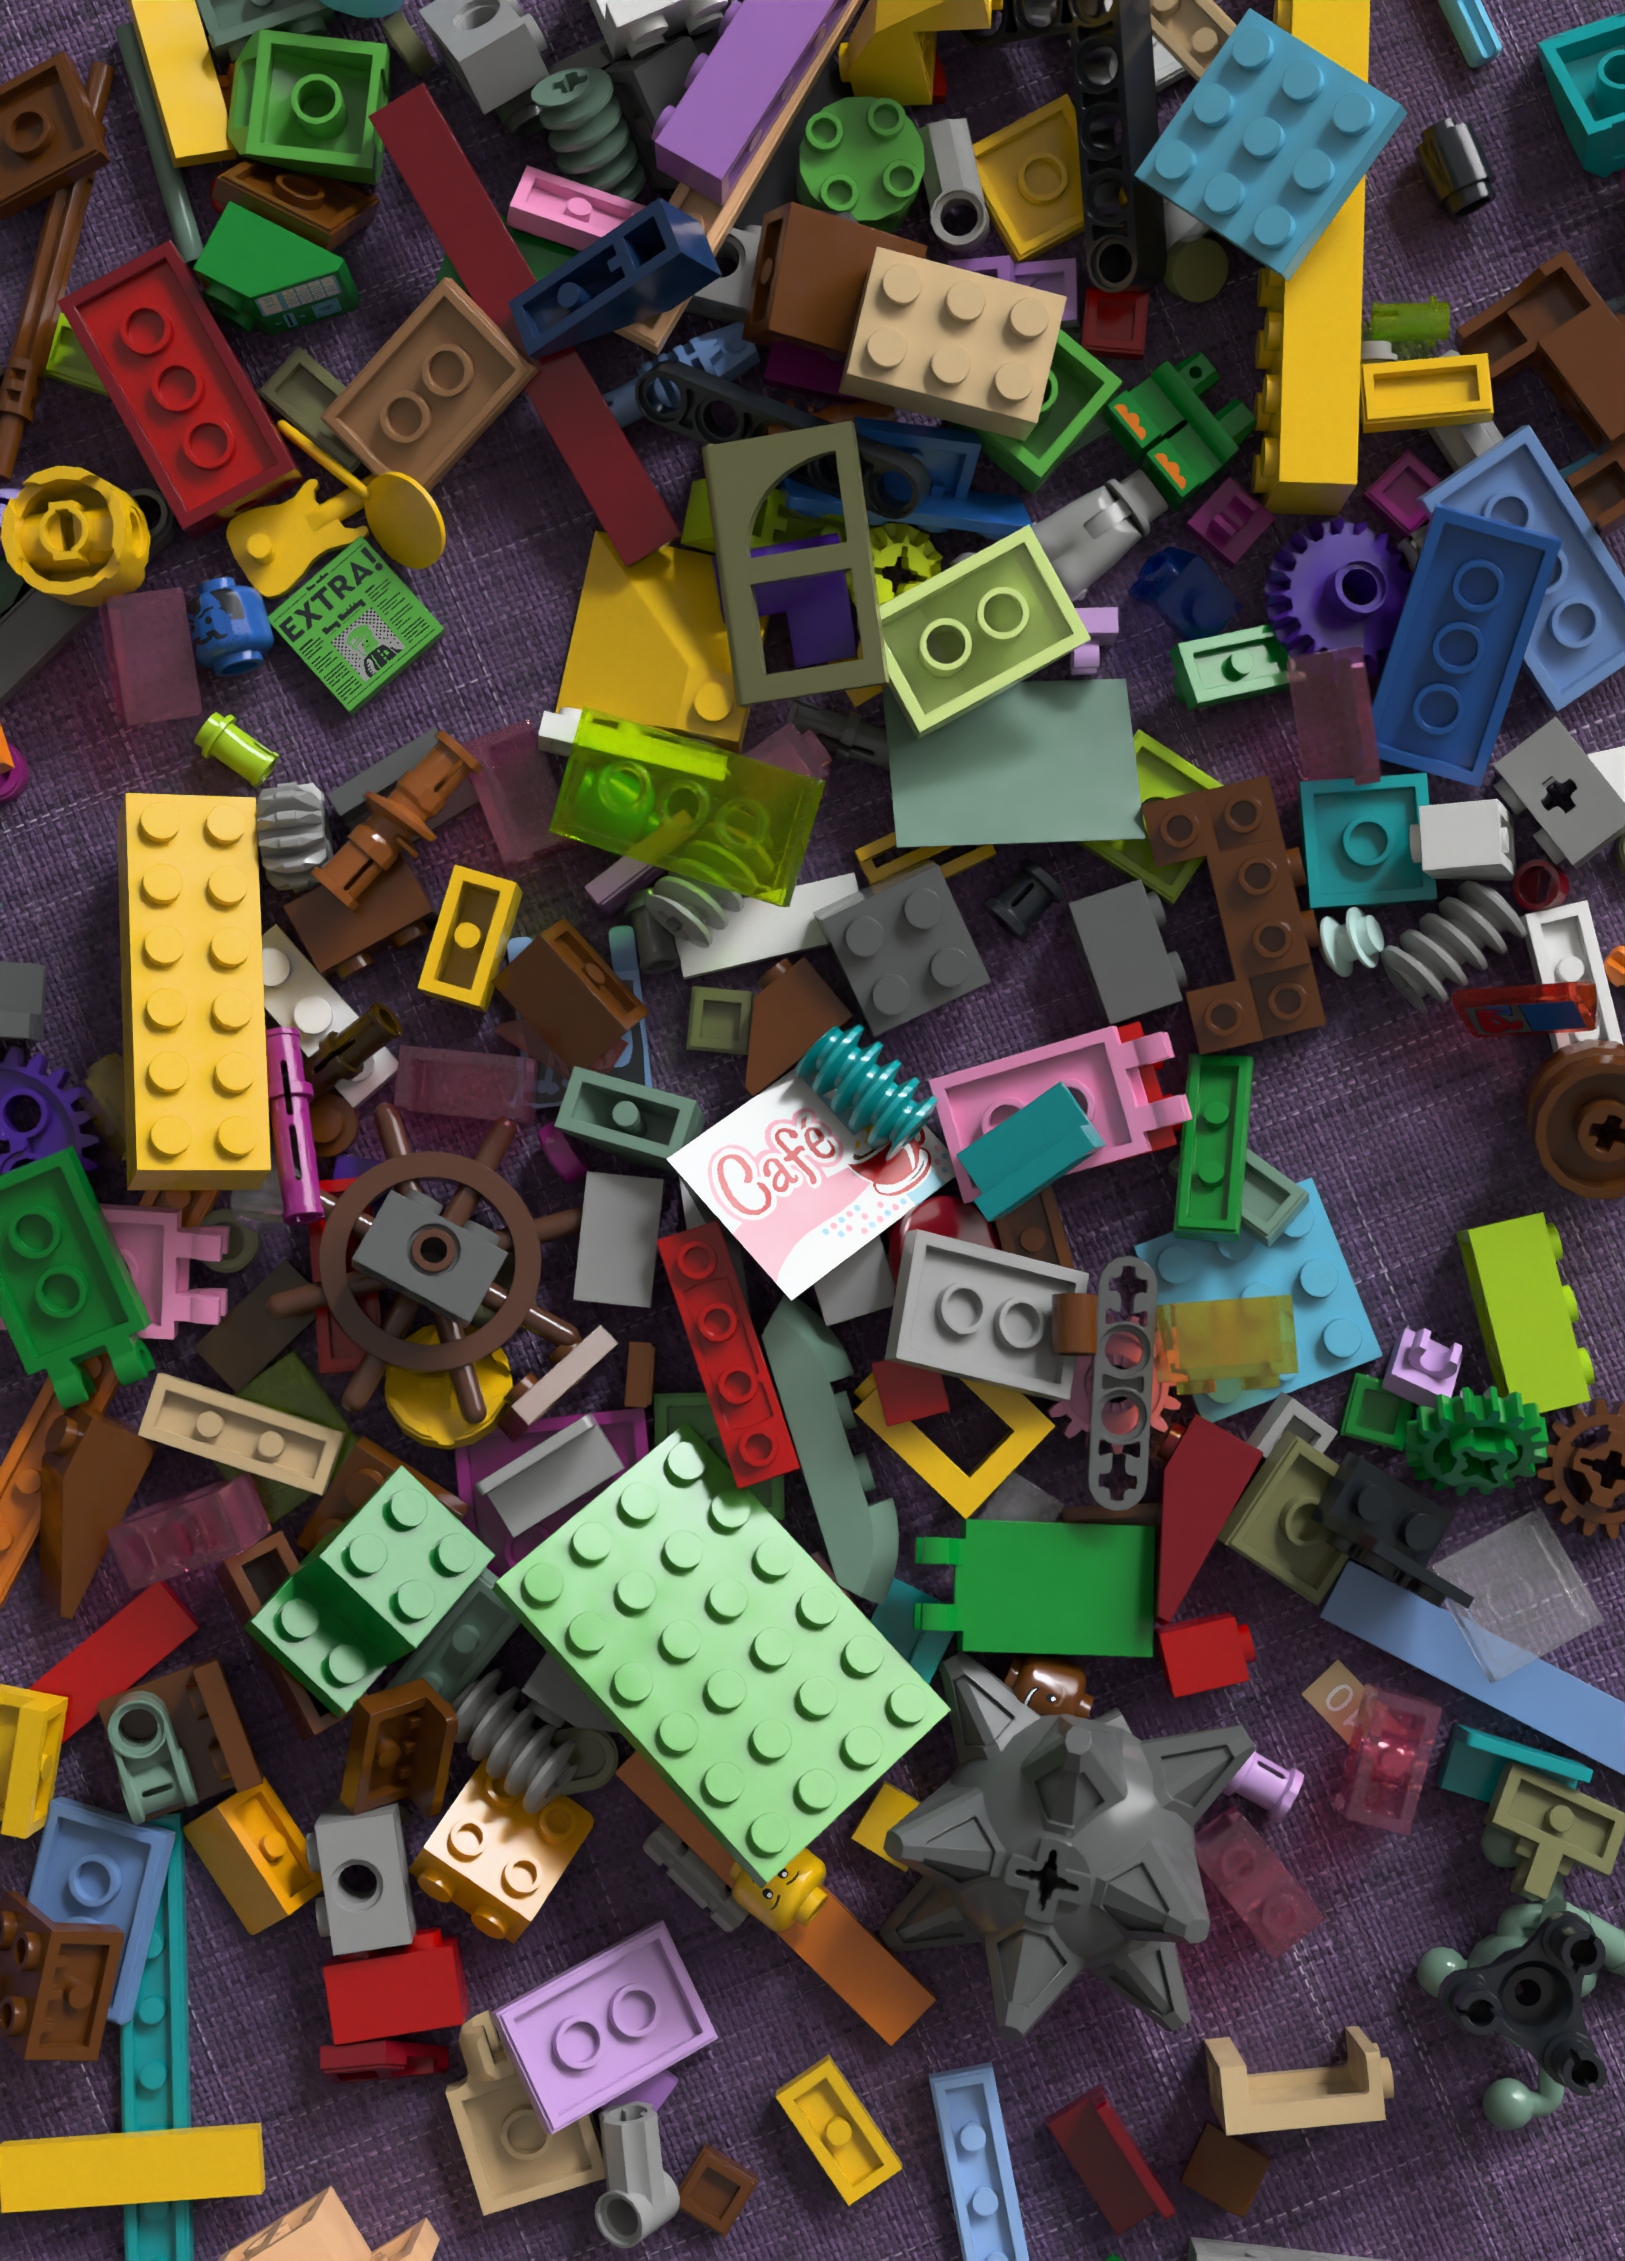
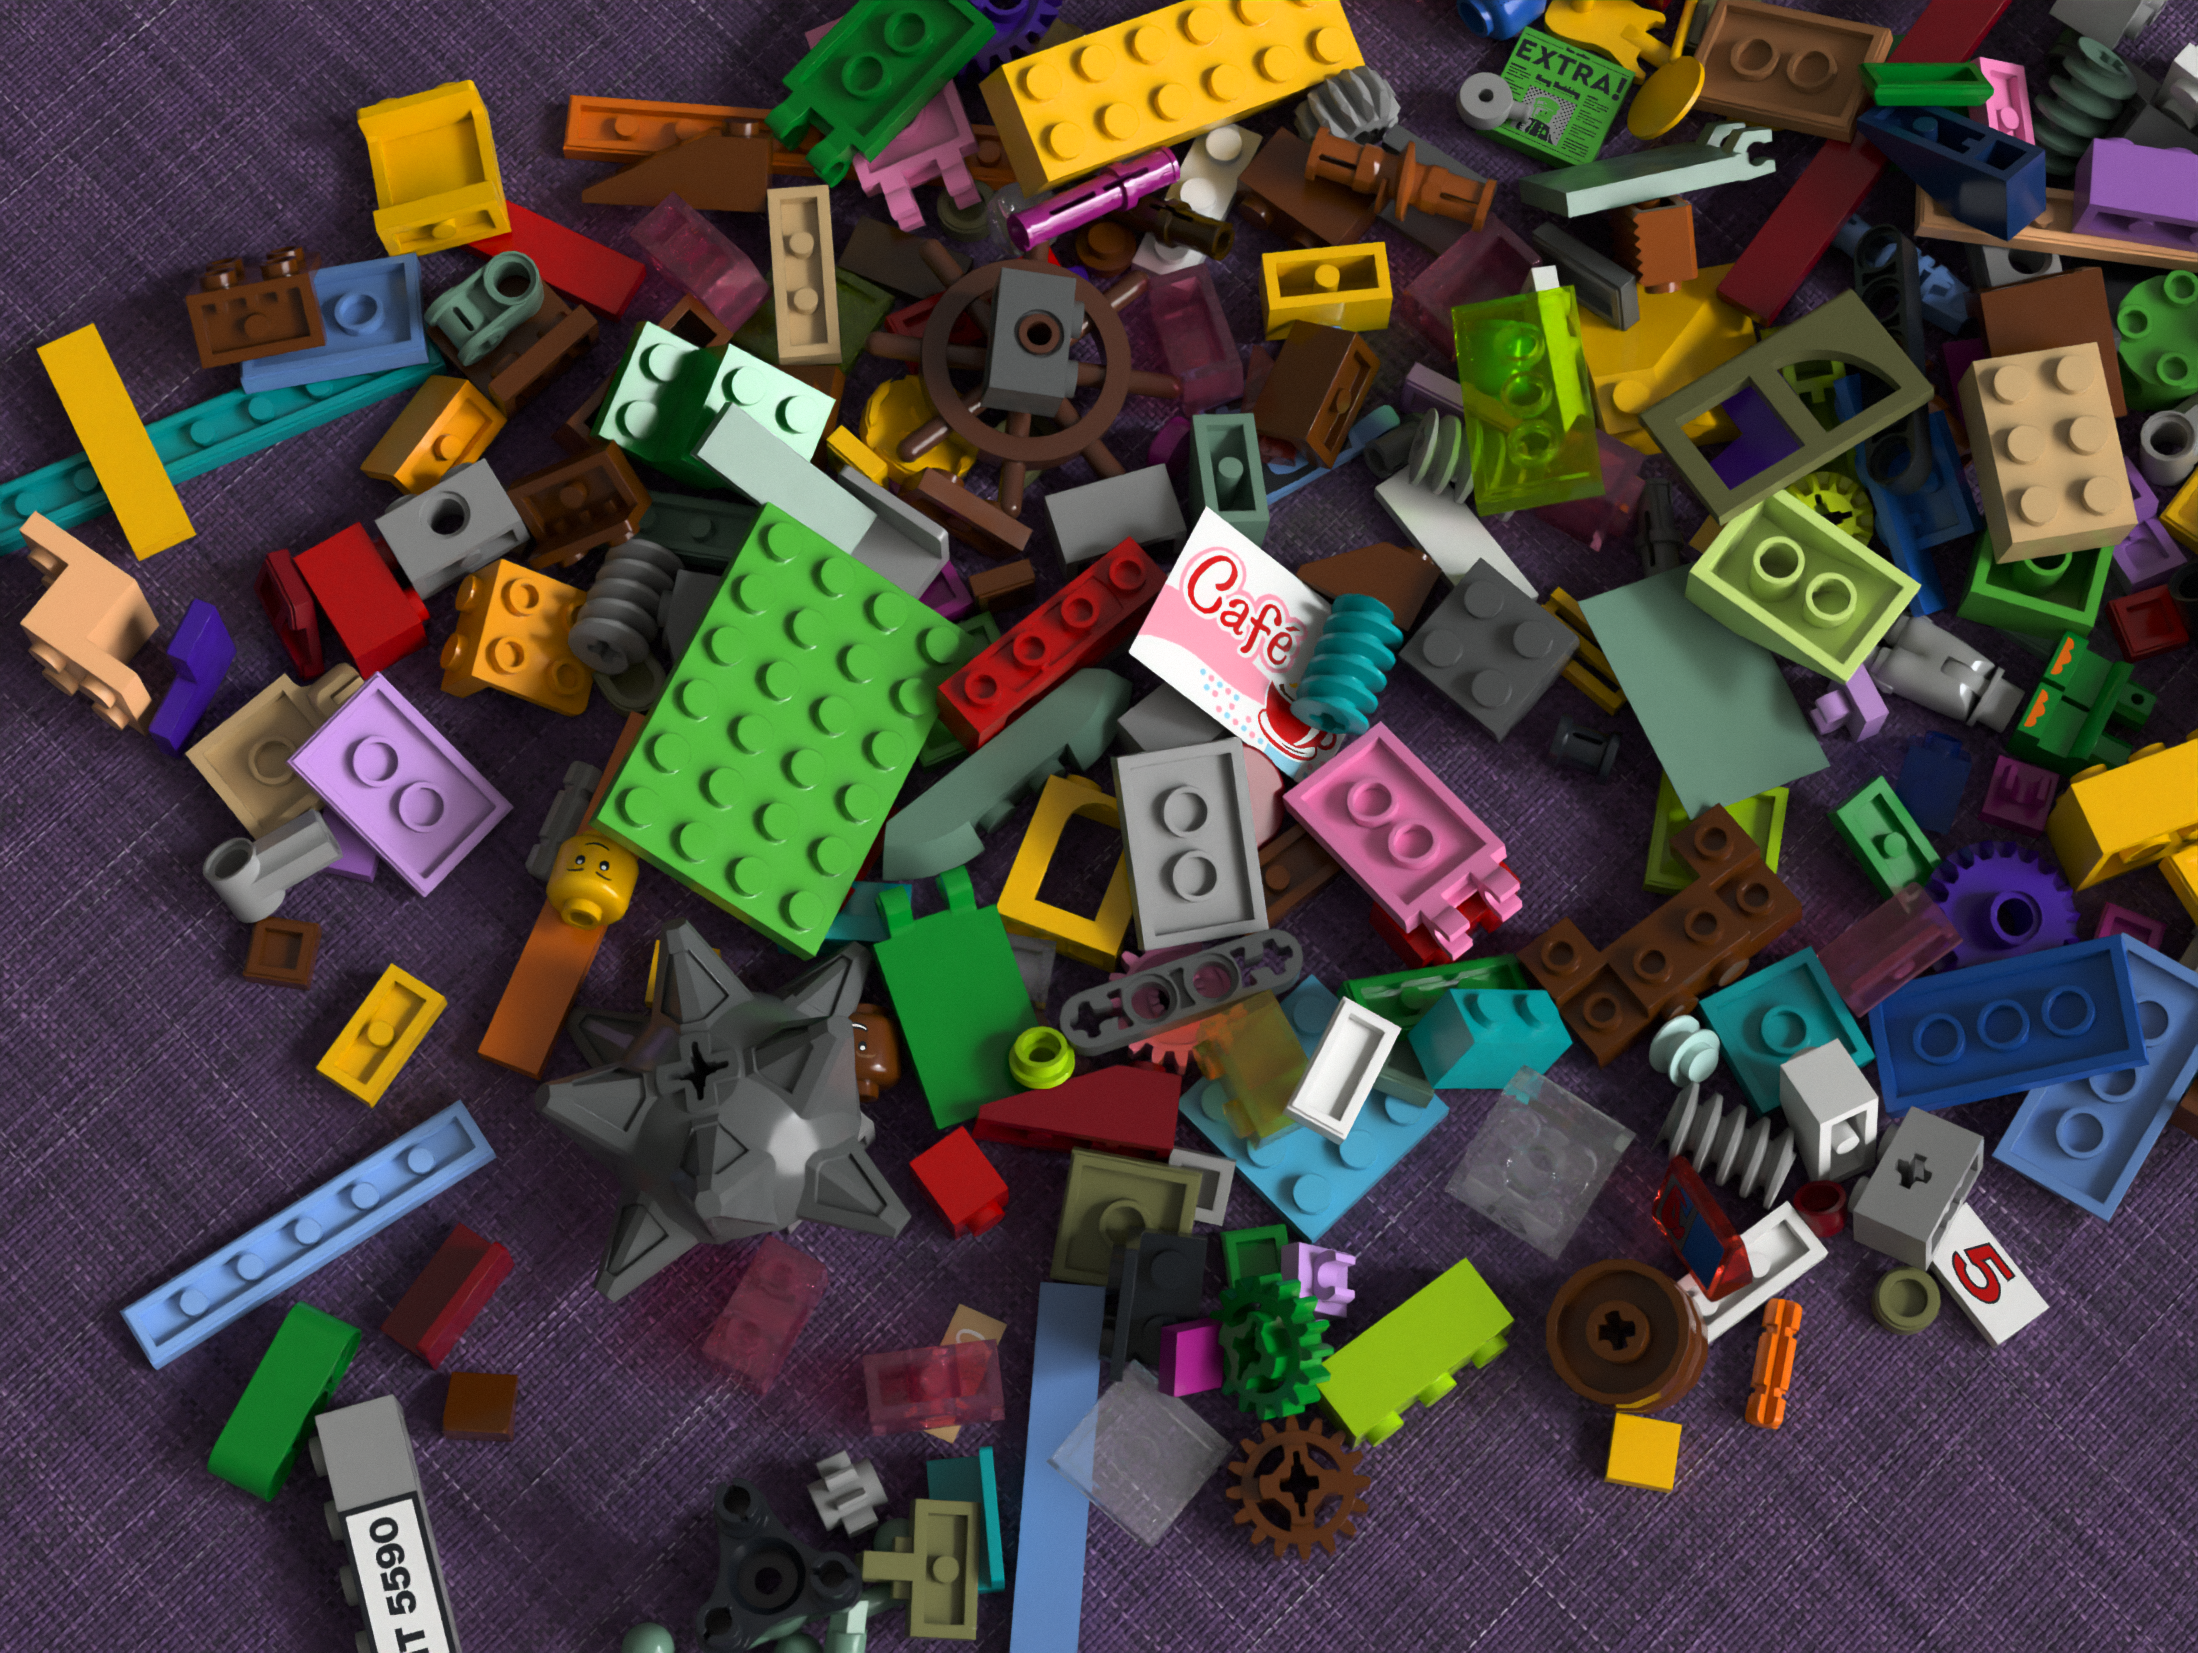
camera: 65 degrees right, 15 degrees down
lime pin [194,712,280,789] -> none
olive tile [686,986,756,1057] -> none
red tile [871,1360,950,1427] -> none
teal panel [956,1081,1107,1222] -> none
reddish brown hinge [1051,1293,1098,1356] -> none
dark grey brick [1064,879,1188,1028] -> none
tan panel [1204,2026,1394,2135] -> none
lavender bush [1222,1744,1304,1823] -> none
none -> dark purple tile [148,598,237,760]
none -> tile [690,402,878,555]
none -> light grey gear [806,1449,888,1539]
none -> yellow tile [826,425,889,490]
none -> lime plate [1009,1026,1075,1089]
none -> magenta tile [1158,1317,1225,1397]
none -> white tile [1282,997,1402,1145]
none -> teal brick [1407,989,1573,1089]
none -> clear brick [1444,1064,1636,1261]
none -> light grey piece [1456,72,1532,130]
none -> sand green tile [1518,120,1776,218]
none -> dark grey tile [1532,221,1640,331]
none -> dark orange brick [1606,194,1698,294]
none -> green tile [1857,63,1994,106]

